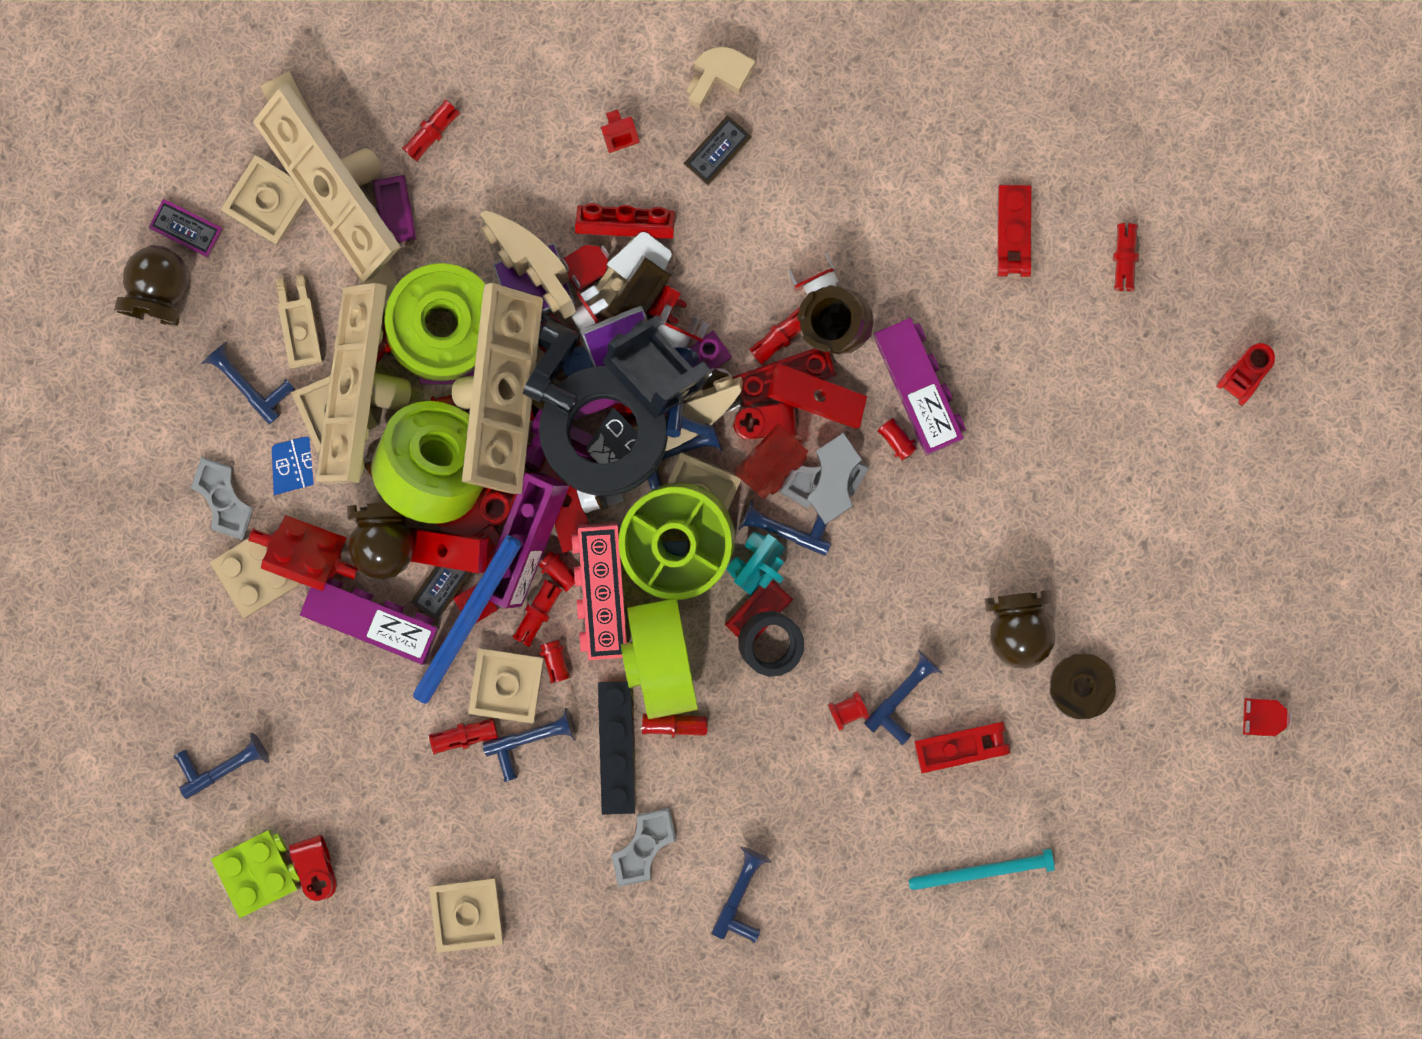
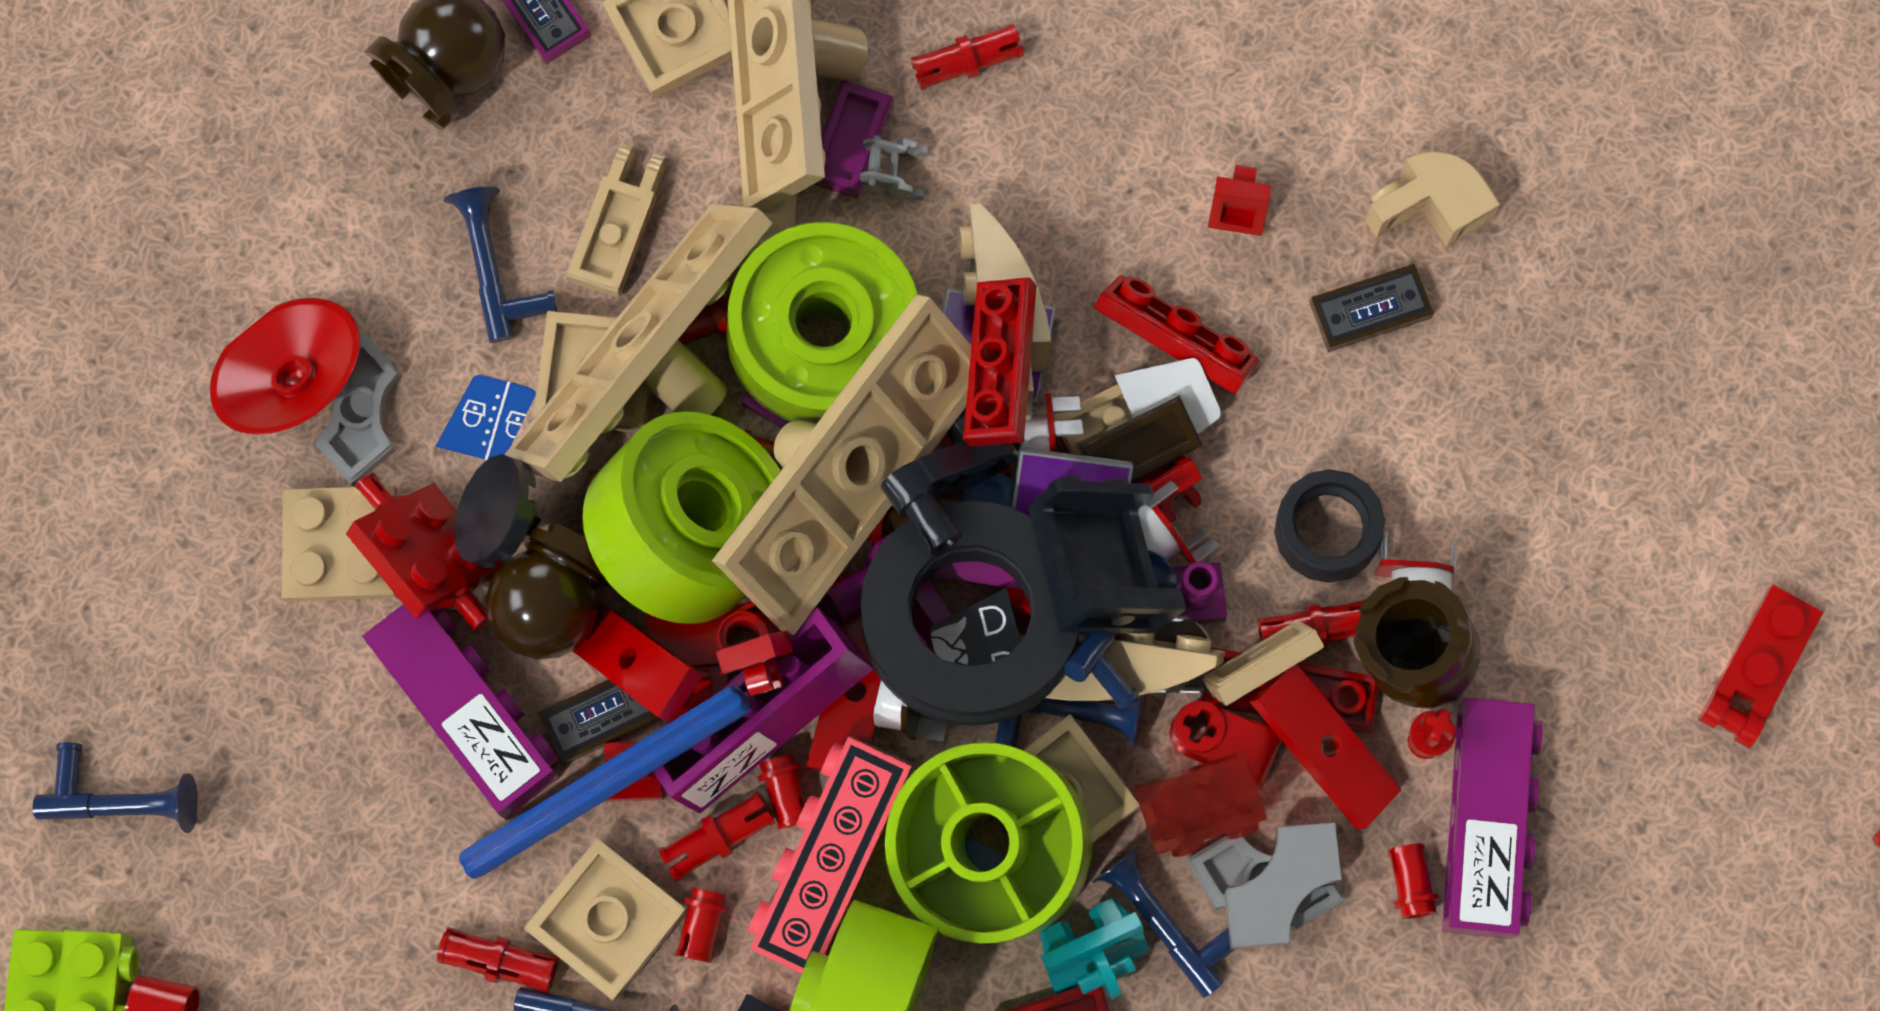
camera: 30 degrees right, 10 degrees down
red piece [560,245,609,292] -> none
none -> red hat [210,298,360,435]
none -> black tile [454,454,536,568]
none -> red tile [716,630,794,696]
none -> light grey piece [859,136,929,201]
none -> red tile [963,277,1037,446]
none -> tan tile [1202,621,1324,706]
none -> black tyre [1274,469,1385,583]
none -> red axle [1407,708,1457,759]

